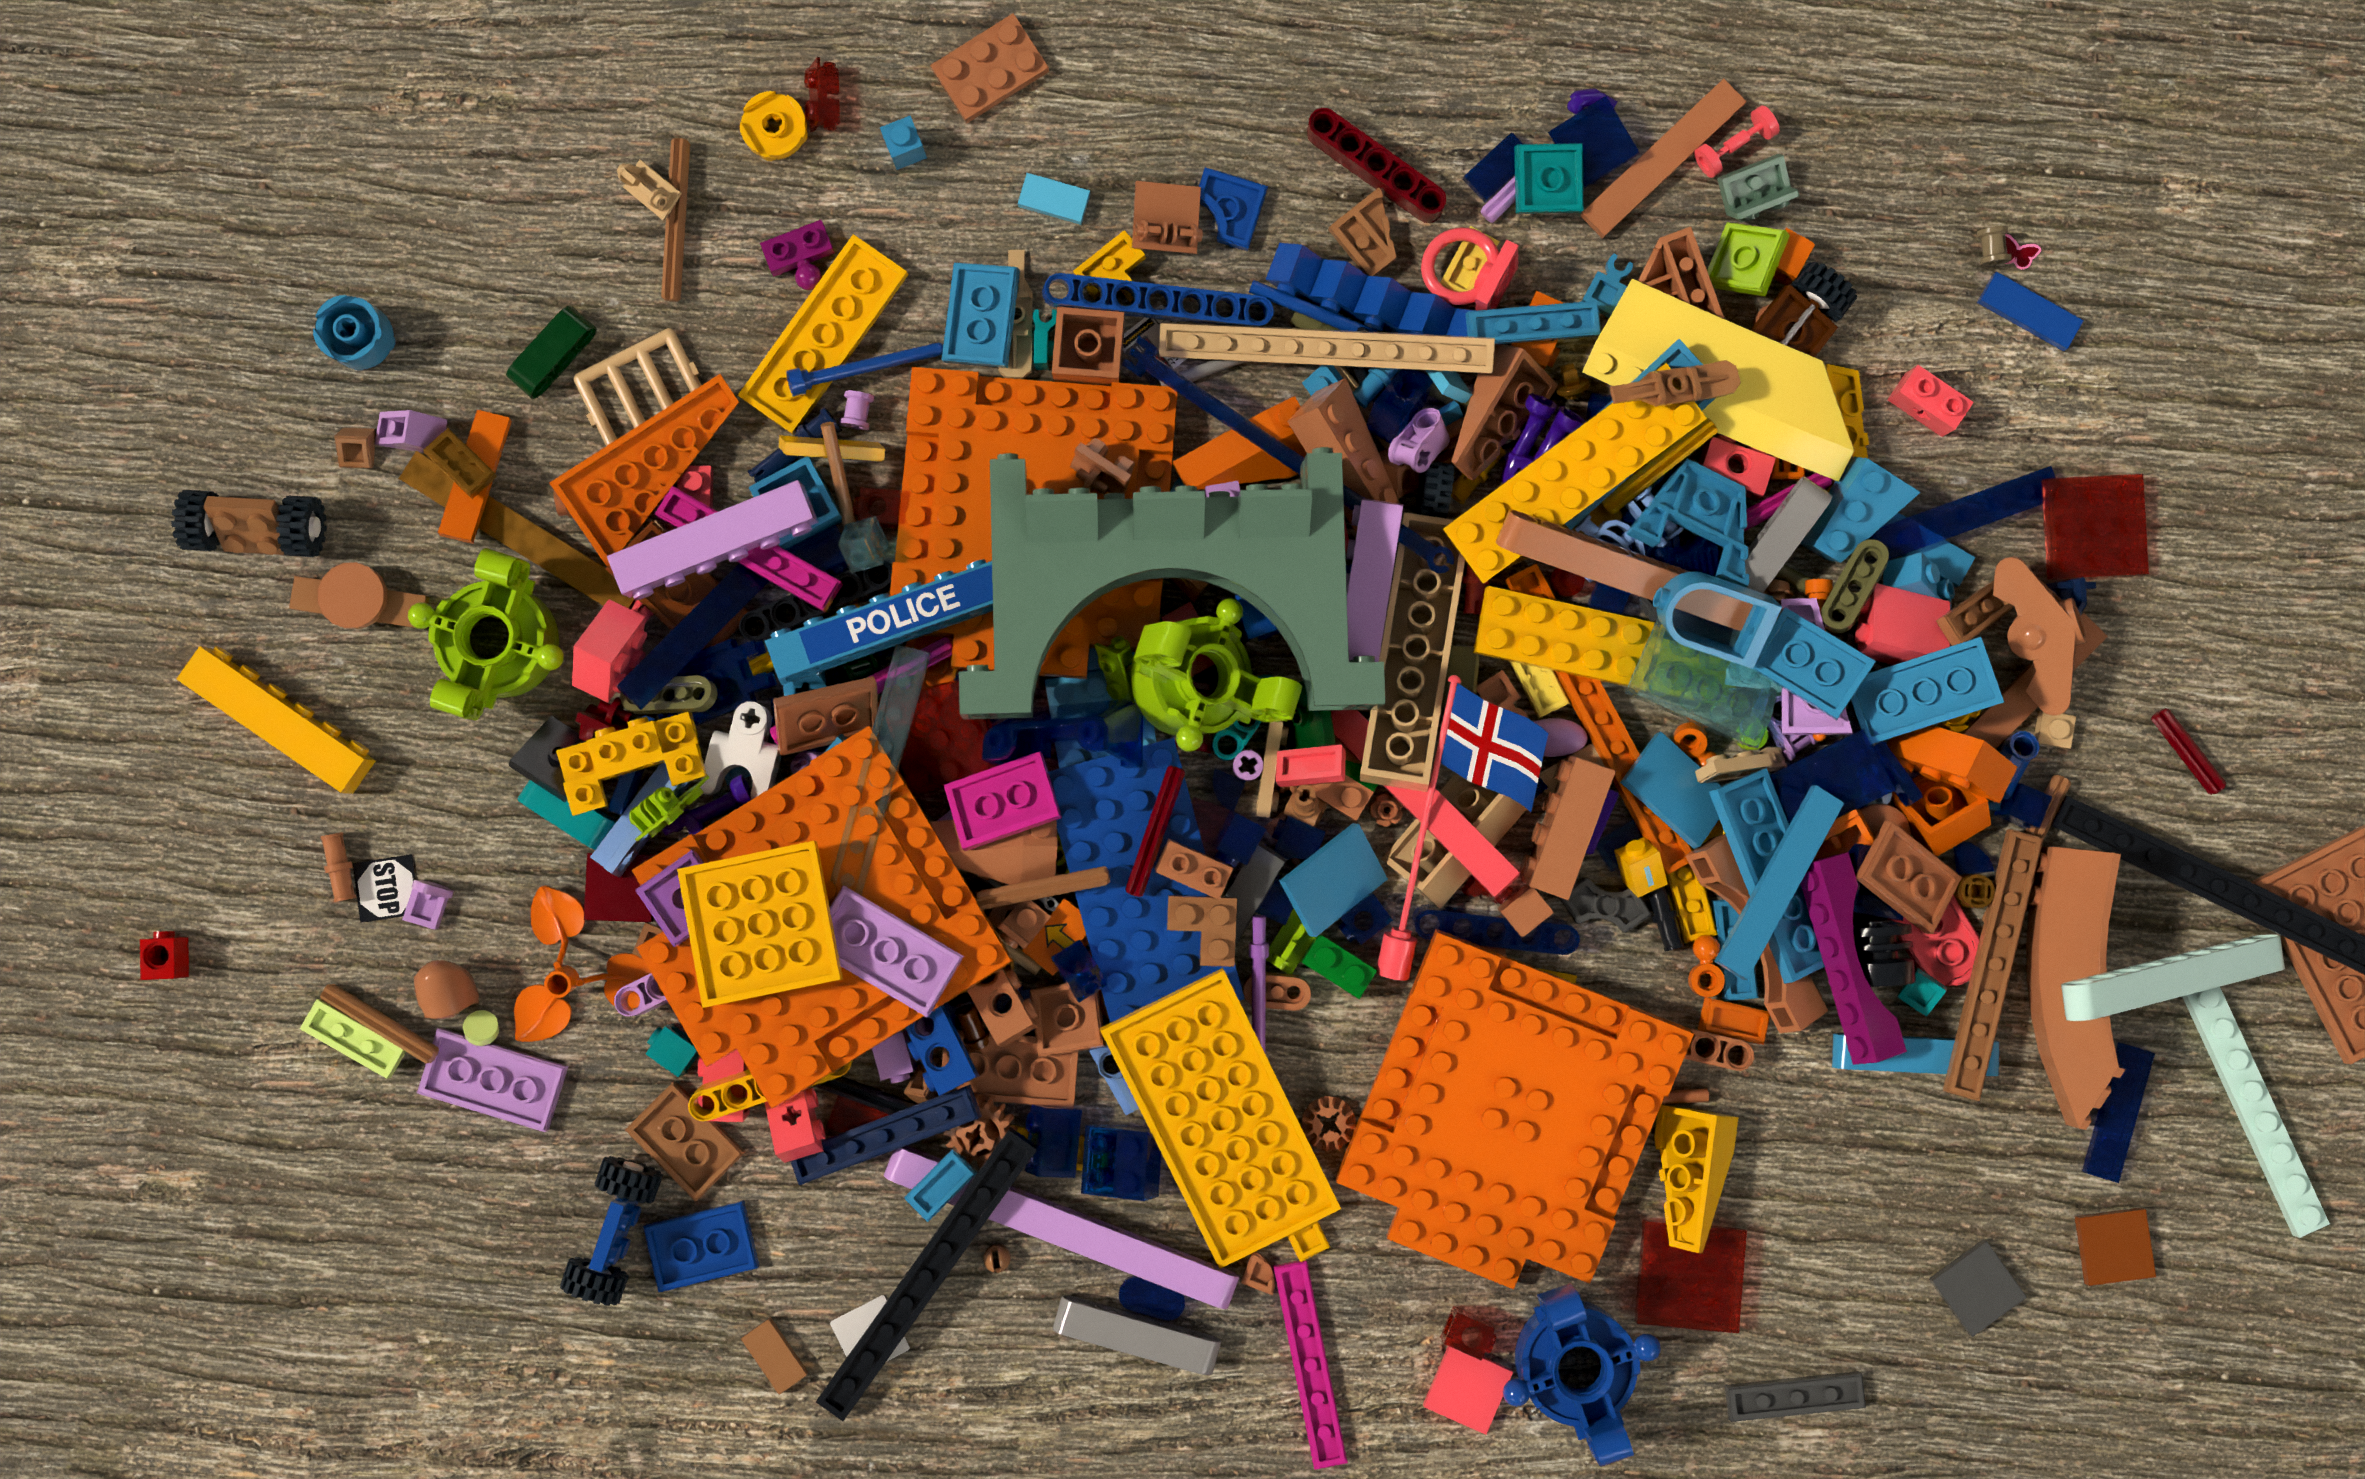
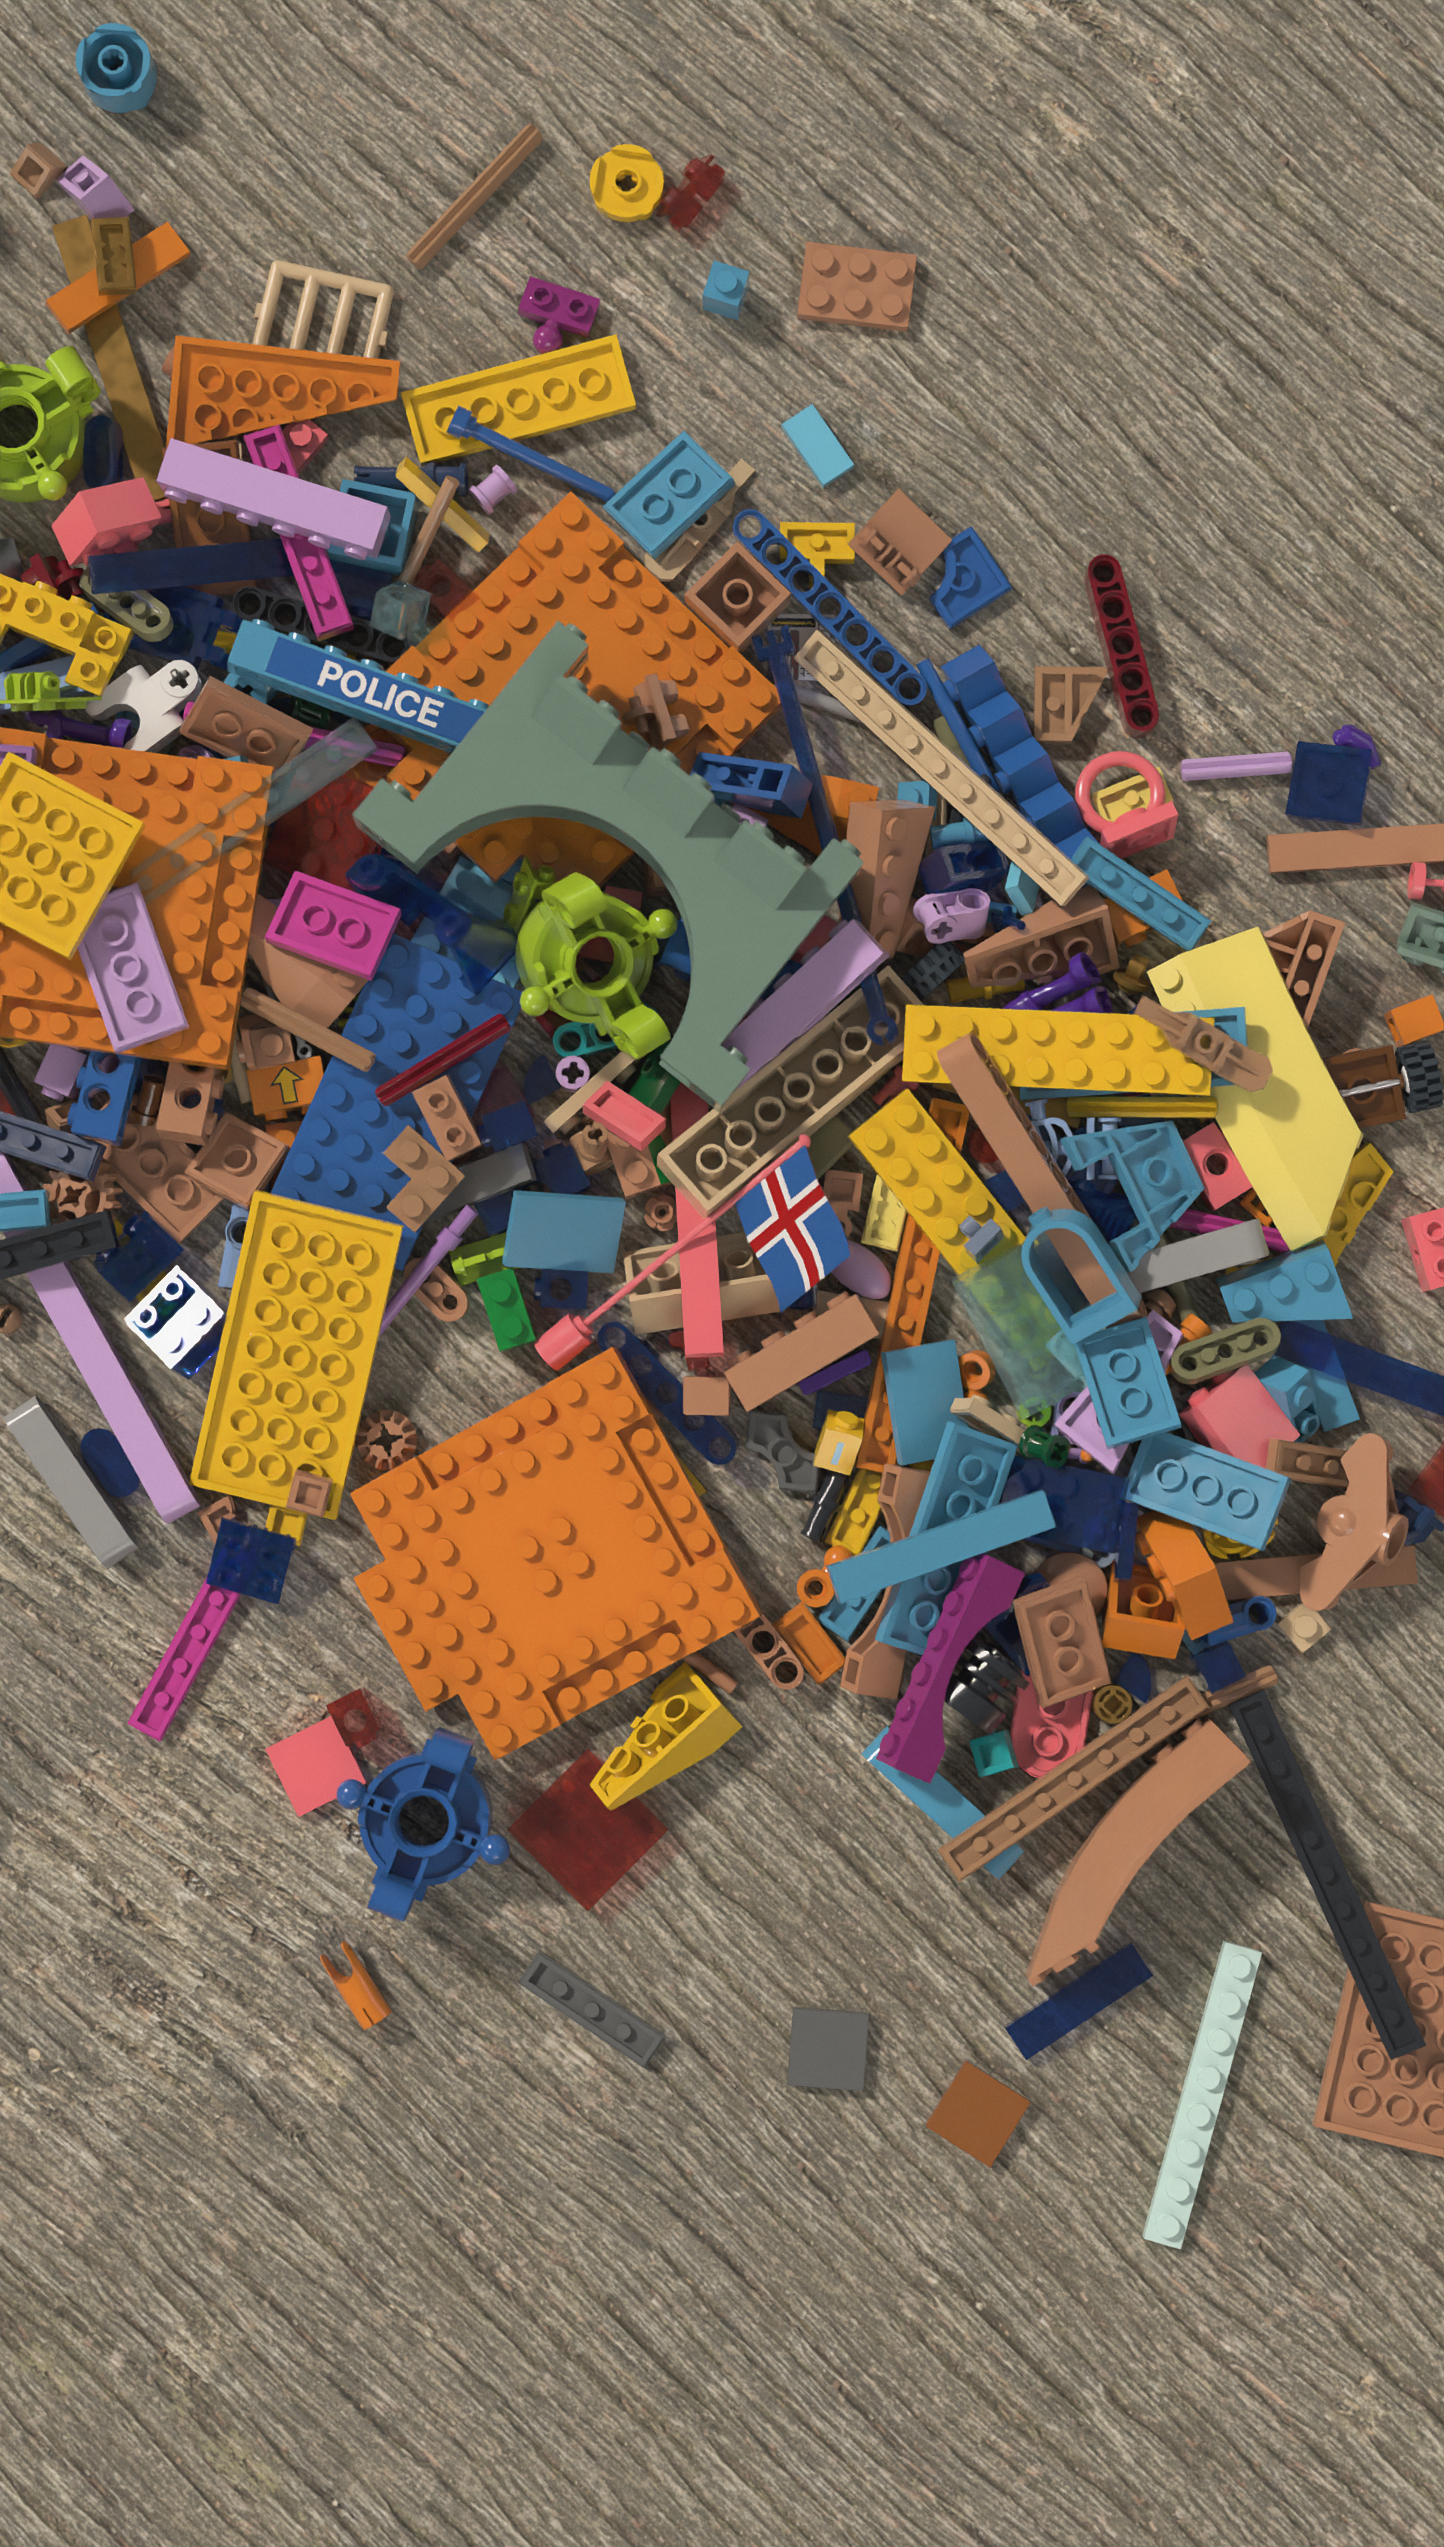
camera: 40 degrees right, 0 degrees up
dark green beam [506,305,597,399] -> none
tan hinge [617,159,682,221] -> none
teal plate [1033,309,1057,370] -> none
clear blue brick [1051,940,1107,1003] -> none
clear blue tile [1462,132,1523,203] -> none
teal tile [1514,143,1584,214] -> none
dark azure plate [1581,254,1633,318] -> none
lime tile [1707,222,1790,297] -> none
orange hinge [1813,809,1876,860] -> none
light aqua beam [2061,934,2285,1021] -> none
dark red axle [2151,708,2227,795] -> none
none -> tile [83,415,123,488]
none -> clear blue hinge [206,1517,297,1605]
none -> nougat tile [286,1469,334,1517]
none -> blue slope [690,752,813,818]
none -> sand blue tile [959,1215,1004,1264]
none -> clear blue hand [990,906,1026,933]
none -> dark green bush [1019,1425,1070,1468]

